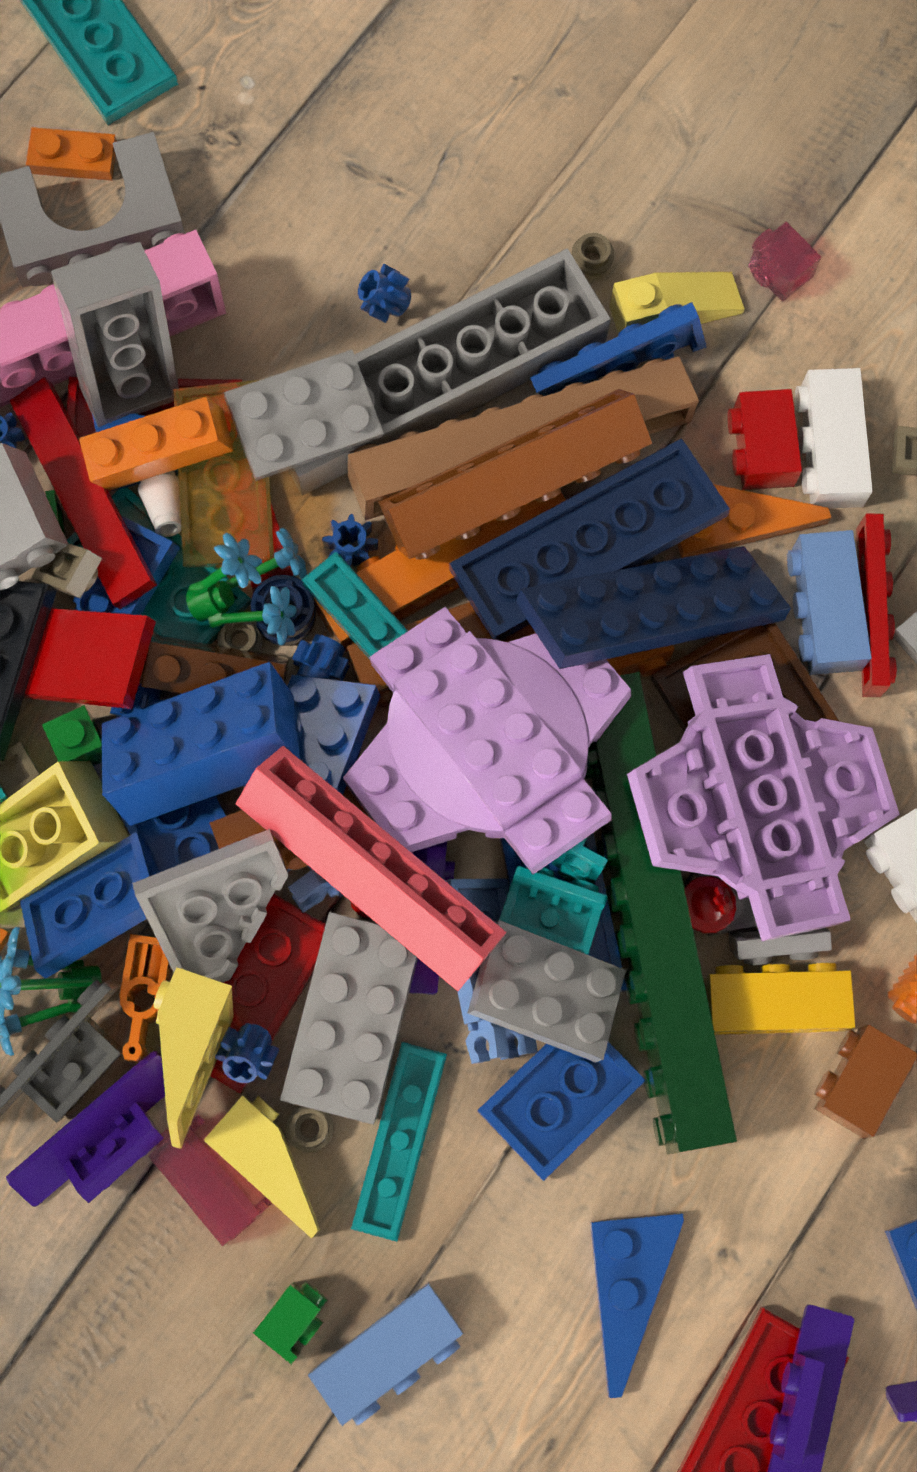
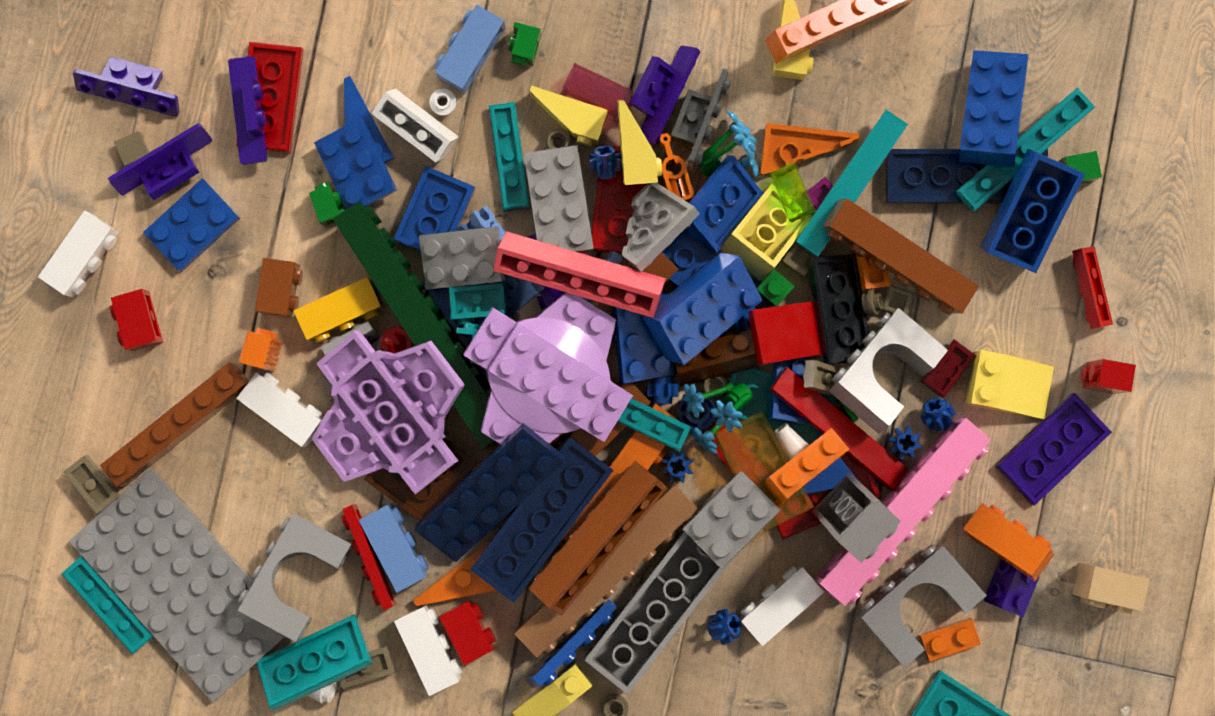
camera: 160 degrees right, 10 degrees up
none -> green brick [309,182,345,226]
none -> blue plate [314,118,398,210]
none -> white brick [371,89,459,162]
none -> white plate [430,89,456,116]
none -> white brick [739,565,824,646]

